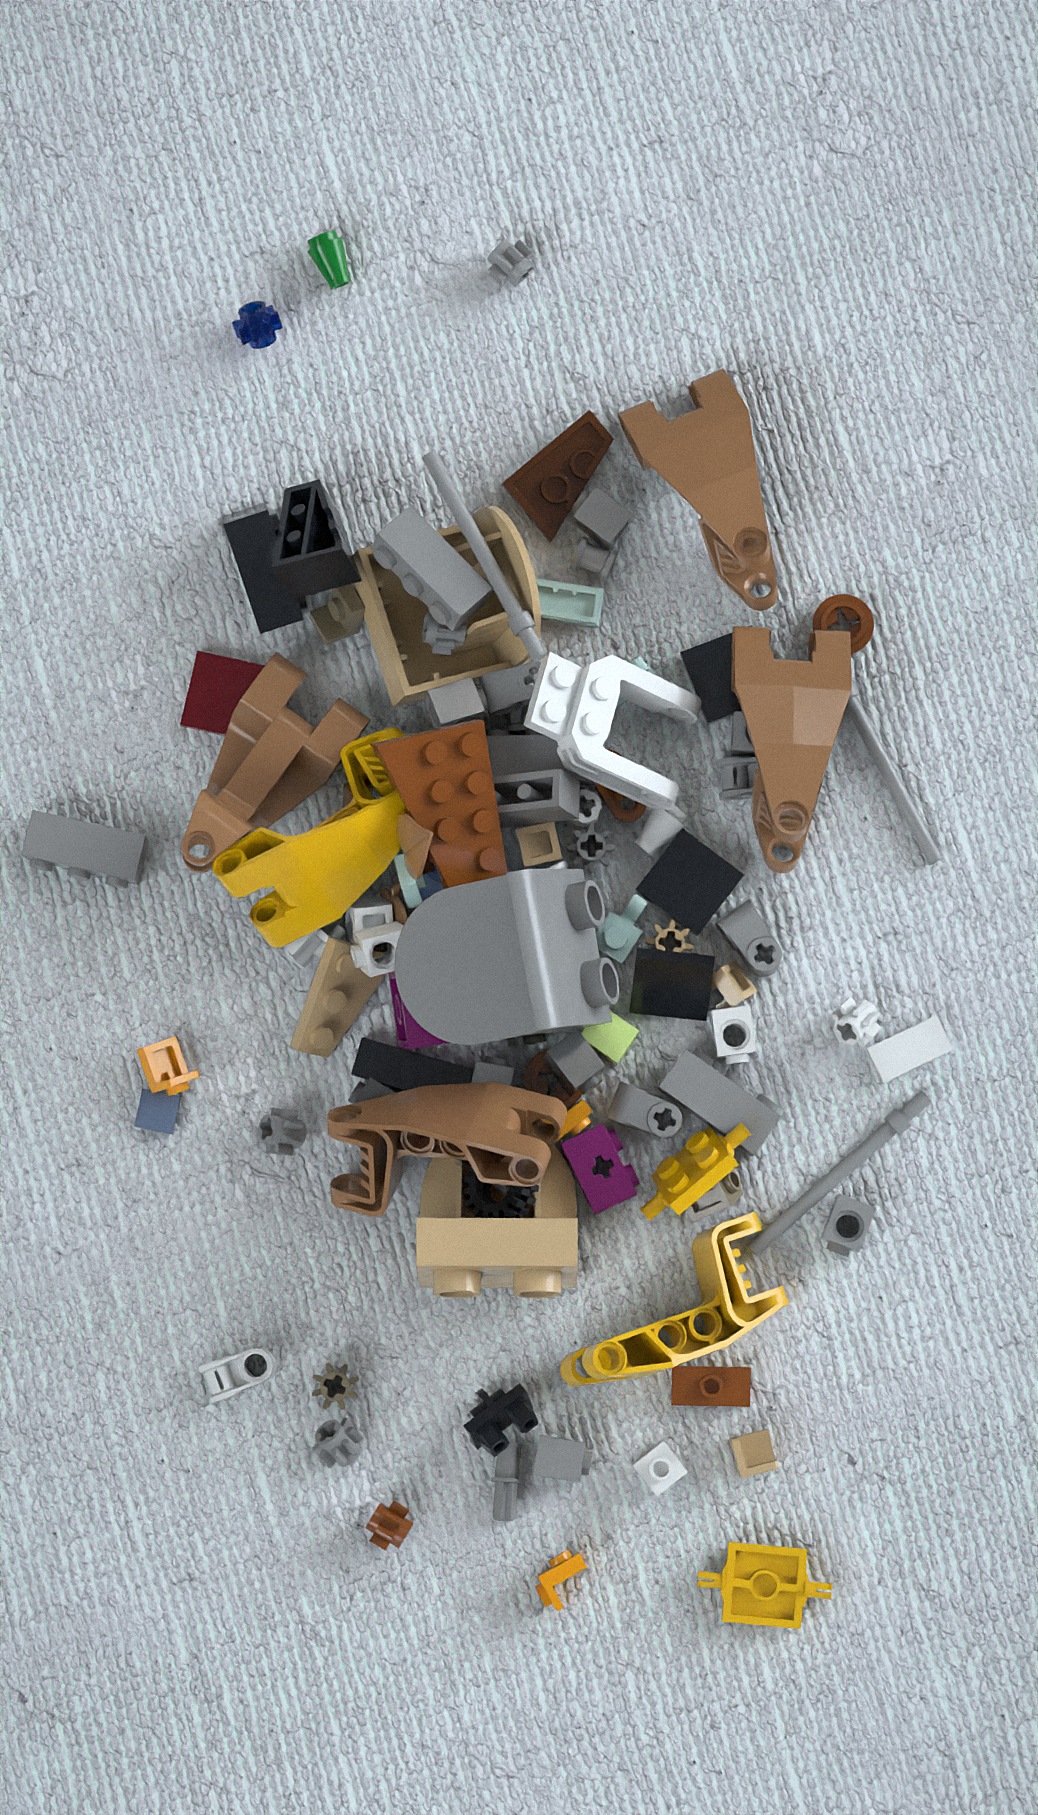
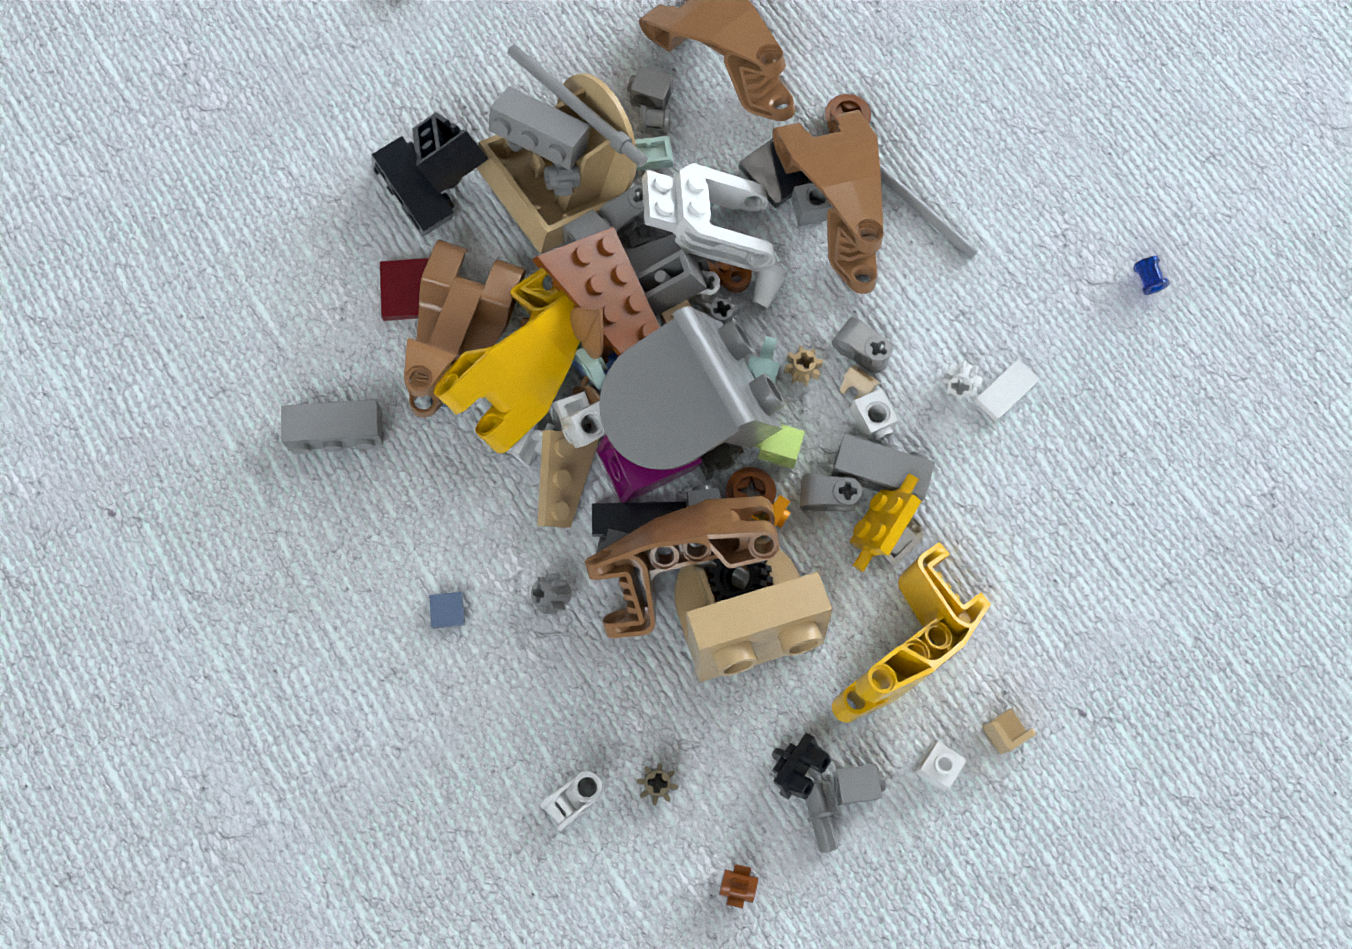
camera: 25 degrees left, 10 degrees down
light orange bracket [136,1036,200,1096] -> none
clear blue gear [232,301,283,349] -> none
dark tan bracket [309,584,366,644] -> none
light grey gear [312,1418,364,1468] -> none
reddish brown wing [501,410,614,543] -> none
light orange bracket [535,1550,587,1611] -> none
dark grey brick [542,1029,606,1097] -> none
magenta brick [561,1124,640,1216] -> none
black tile [629,948,715,1021] -> none
black tile [635,828,744,937] -> none
dark orange plate [671,1366,751,1407] -> none
yellow plate [697,1541,832,1629] -> none
light grey piece [716,757,759,800] -> none
light grey bar [747,1090,931,1256] -> none
light grey brick [820,1193,876,1257] -> none

